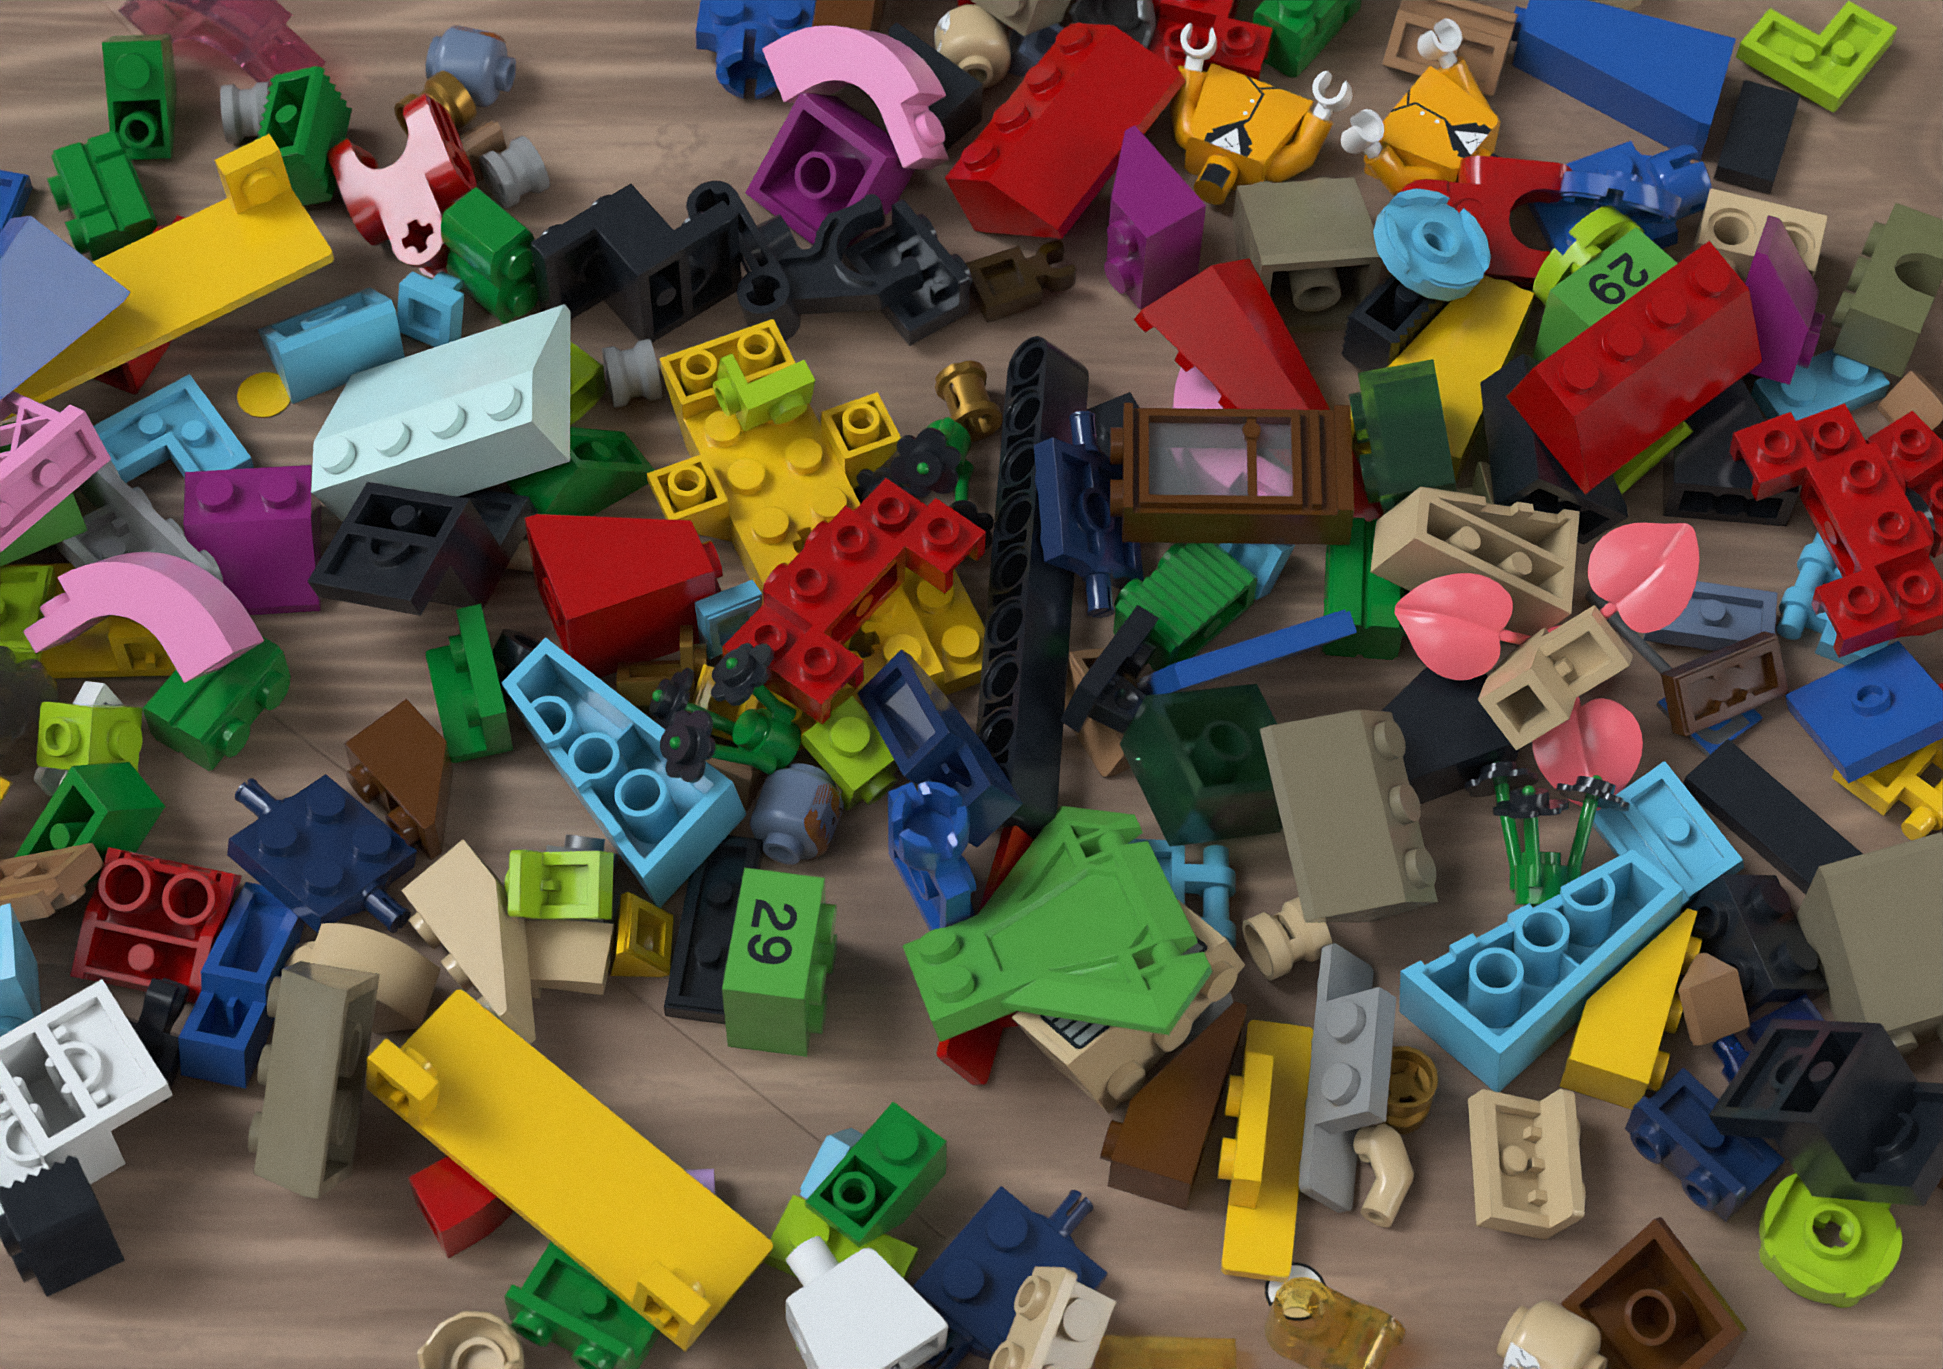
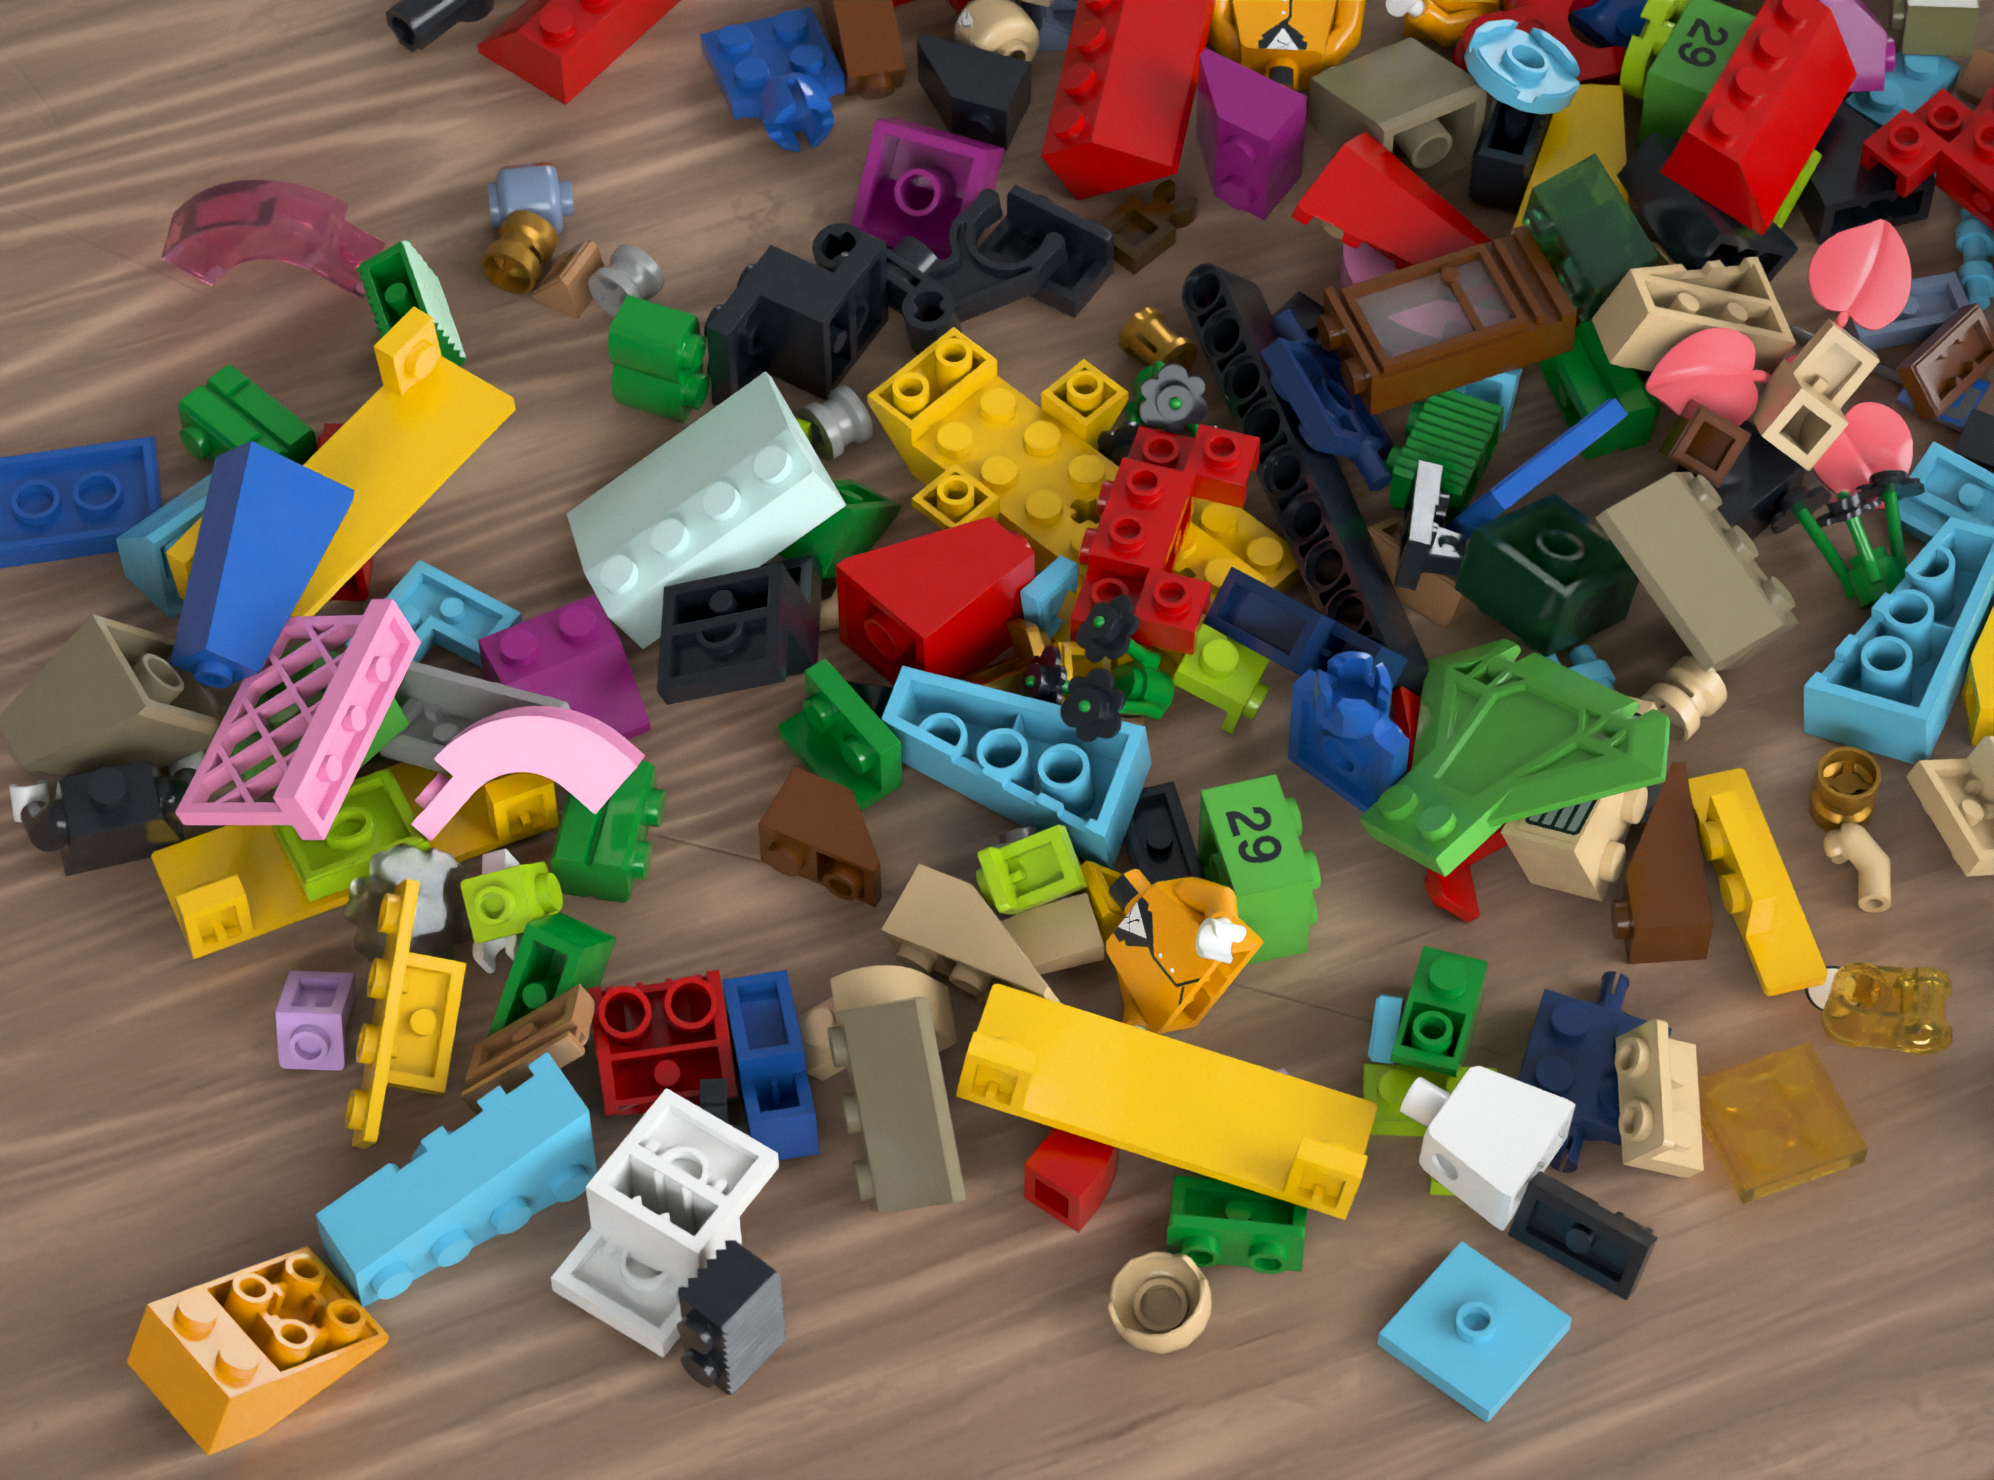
camera: 20 degrees left, 5 degrees down
green slope [102,34,177,160] -> none
light grey wheel [220,82,271,144] -> none
dark blue plate [227,774,417,933] -> none
yellow sticker [237,372,291,418] -> none
medium azure slope [257,287,405,404] -> none
piece [327,93,477,279] -> none
medium azure tile [397,271,464,347] -> none
lime bracket [713,353,815,432] -> none
sand blue head [749,763,844,865] -> none
bright pink arch [762,26,949,170] -> none
light grey bracket [1299,943,1396,1213] -> none
none -> light orange torso [1106,869,1264,1034]
none -> reddish brown slope [1659,399,1752,488]

